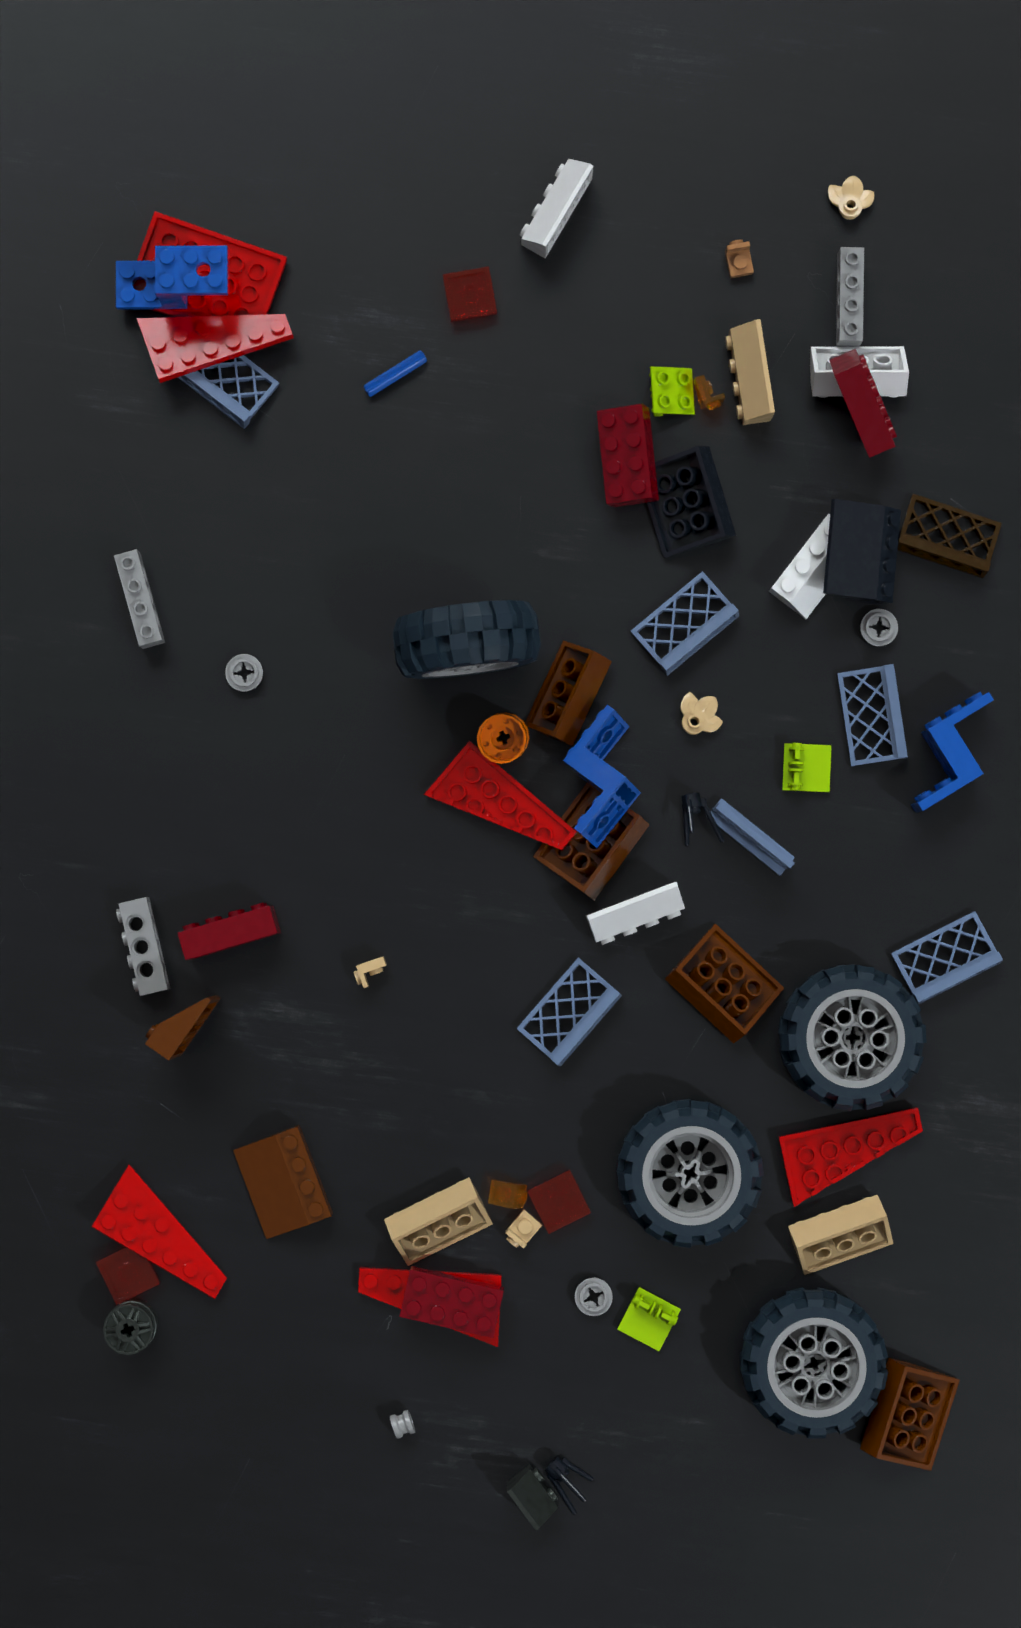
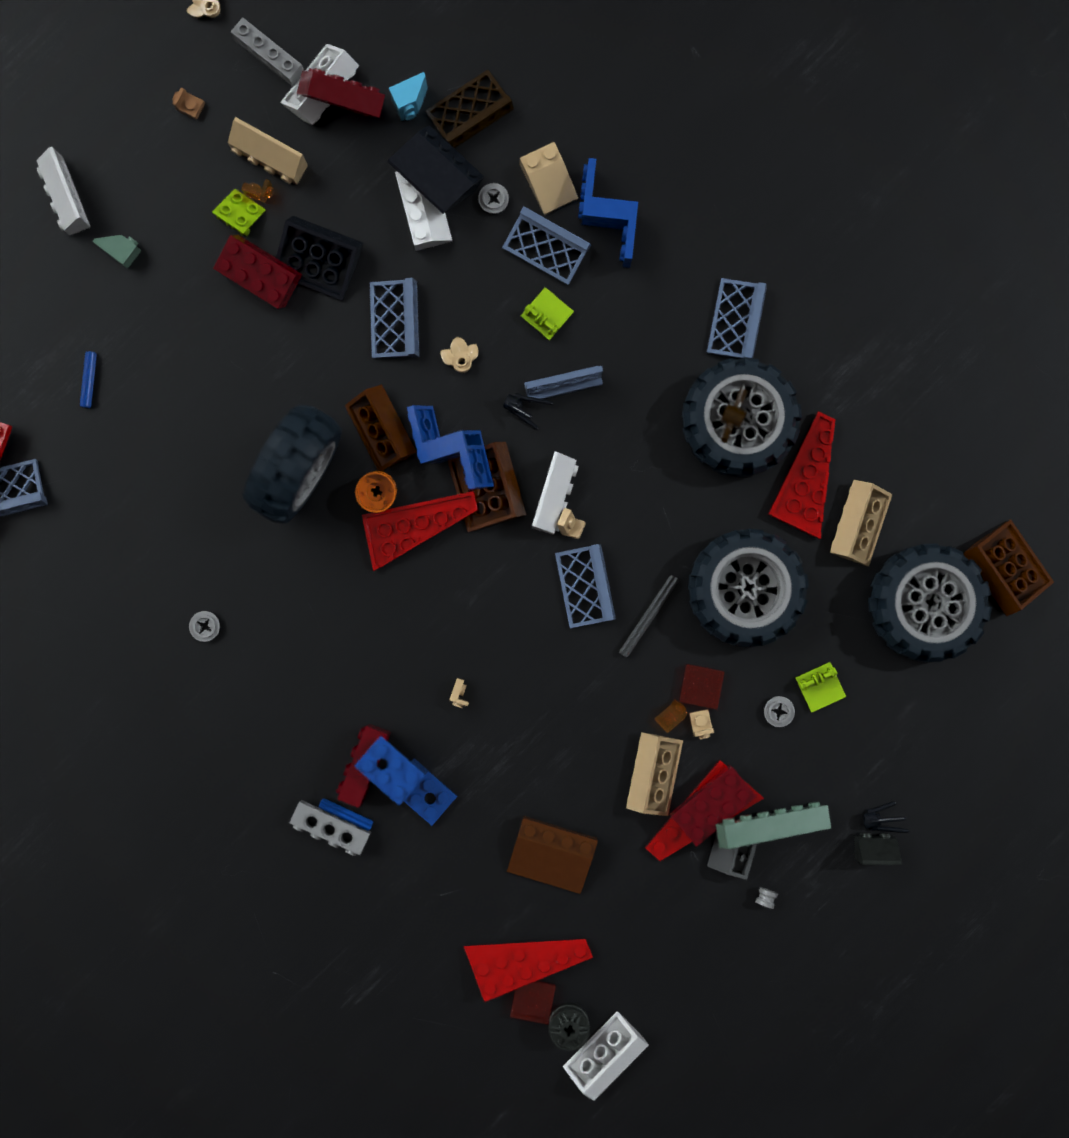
camera: 55 degrees left, 0 degrees up
light grey brick [114,549,165,649] -> none
reddish brown slope [145,995,221,1060] -> none
clear red plate [443,266,497,322] -> none
reddish brown slope [665,924,784,1044] -> none
none -> sand green slope [93,235,141,269]
none -> blue axle [319,798,373,831]
none -> blue bracket [355,736,457,826]
none -> medium azure slope [389,72,428,121]
none -> tan slope [520,142,578,215]
none -> tan bracket [557,508,586,539]
none -> white slope [563,1011,649,1100]
none -> dark grey axle [619,575,679,658]
none -> dark grey slope [707,831,757,880]
none -> sand green brick [716,802,831,849]
none -> dark brown piece [720,388,748,443]

